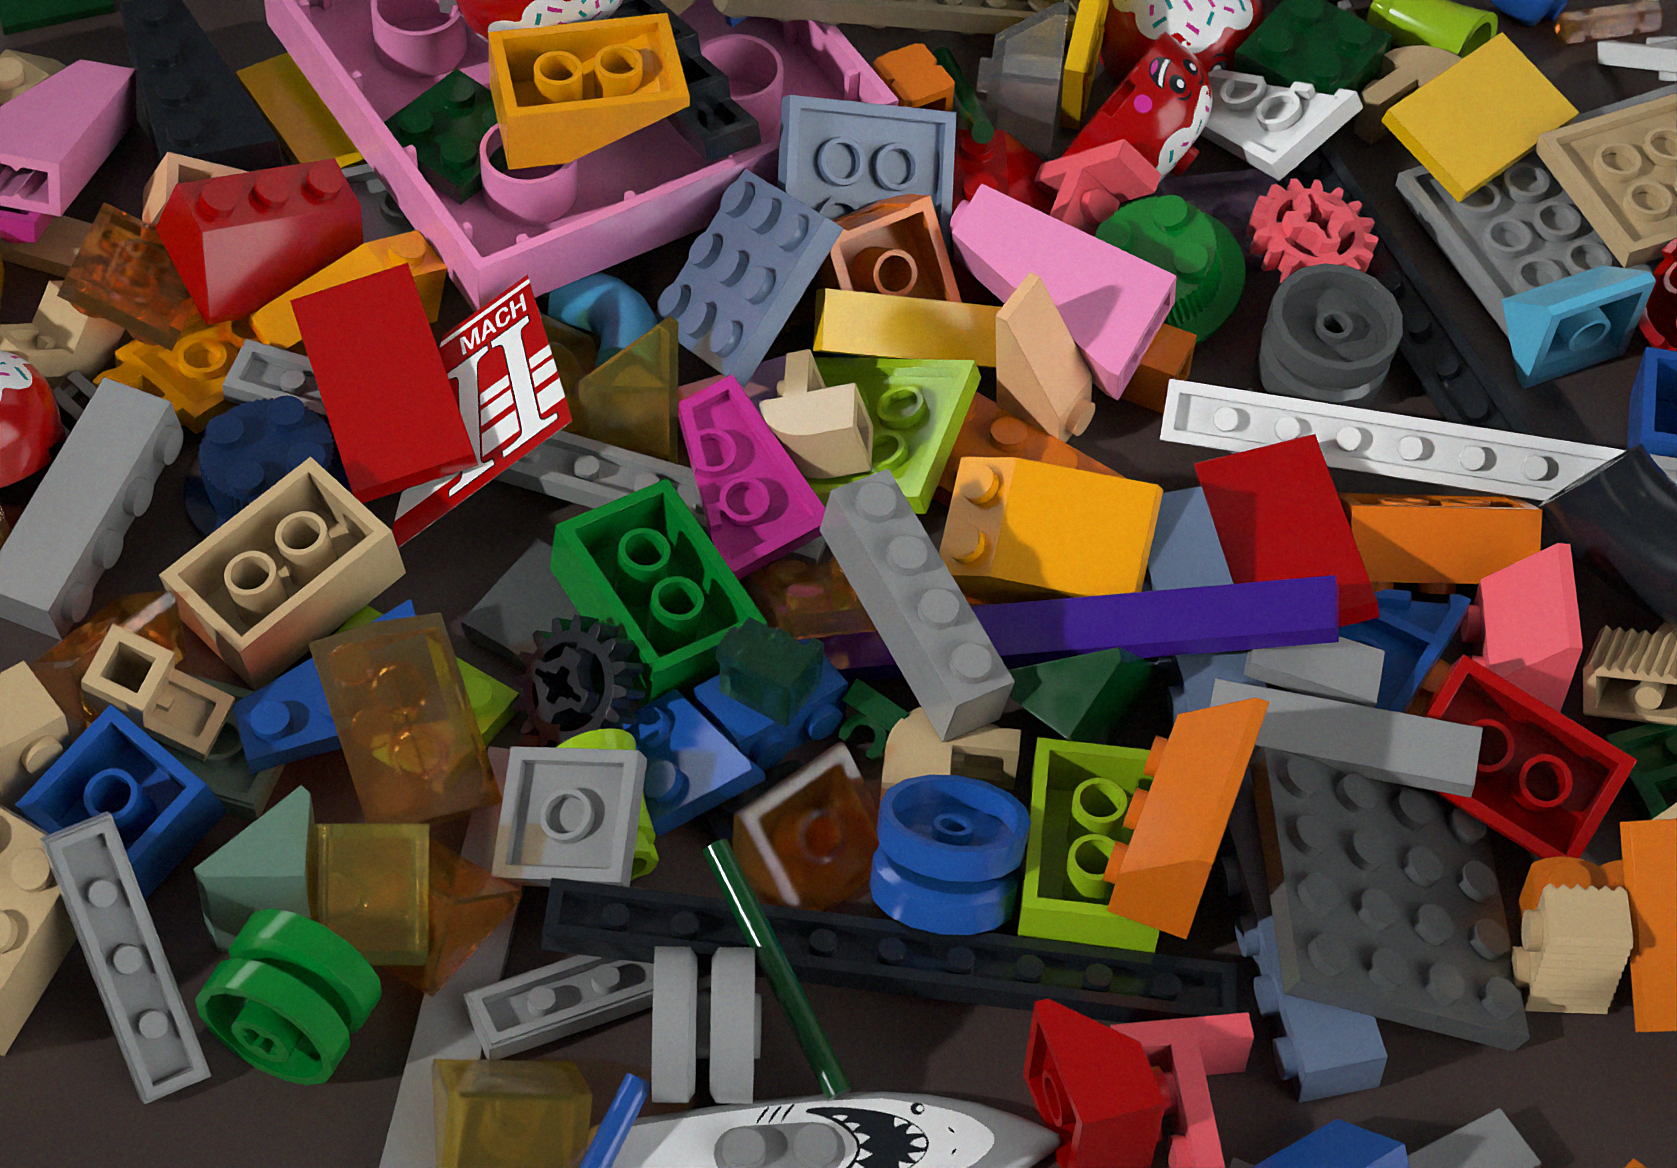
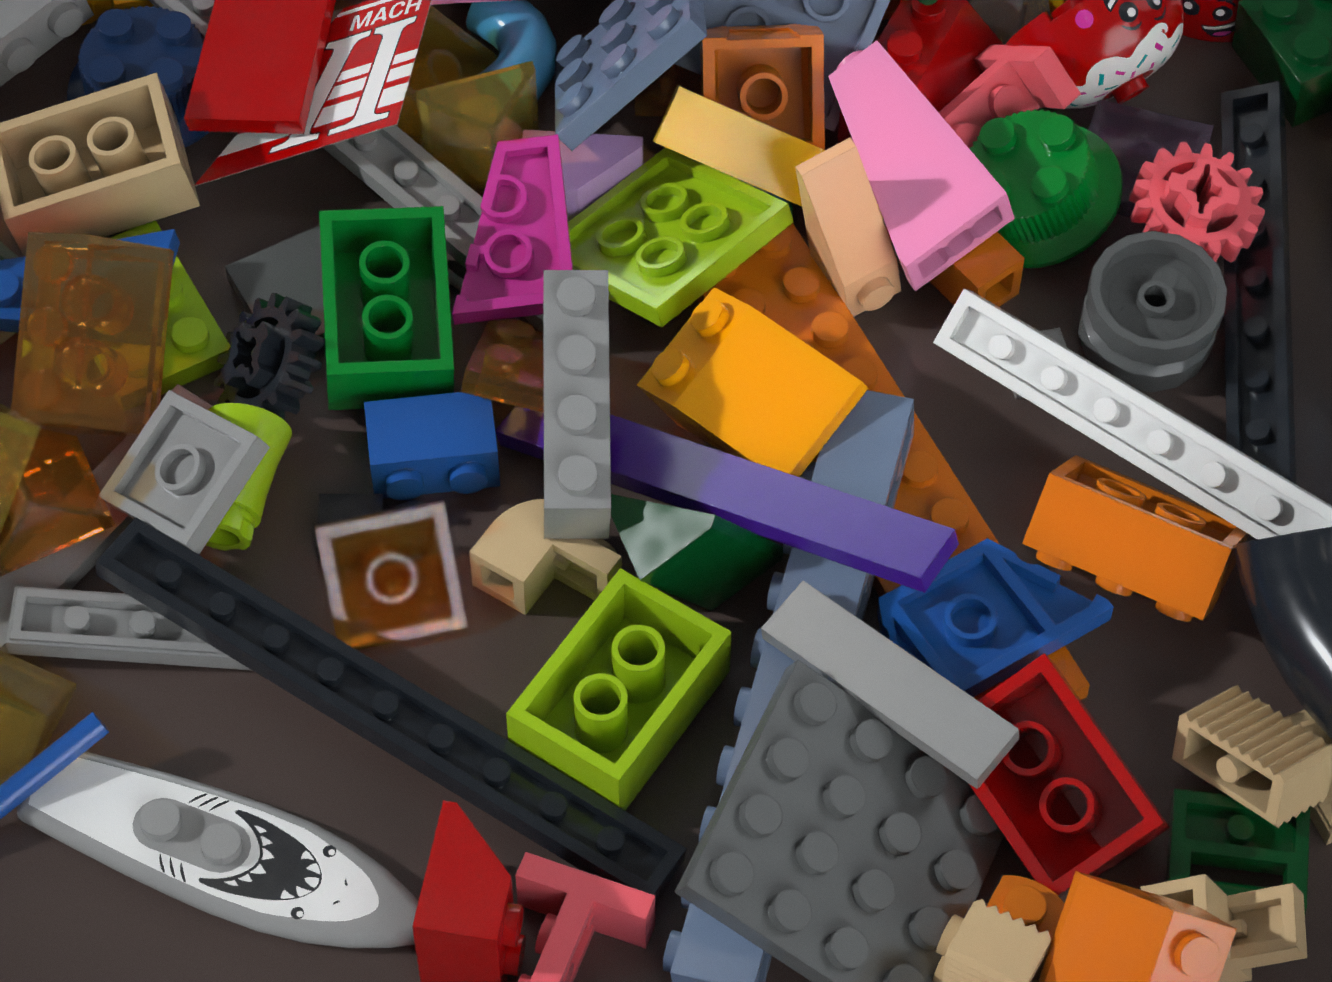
camera: 30 degrees right, 5 degrees up
blue wing [623,689,766,836] -> none
light grey wheel [652,946,761,1104] -> none
dark green bar [702,839,853,1101] -> none
clear green brick [716,617,824,727] -> none
tan brick [759,349,873,479] -> none
dark green tile [839,678,910,764] -> none
blue wheel [869,774,1031,935] -> none
orange slope [1103,697,1270,939] -> none
red tile [1194,434,1380,627] -> none
white wing [1200,69,1363,181] -> none
light grey tile [1243,636,1385,708] -> none
coral slope [1461,543,1583,713] -> none

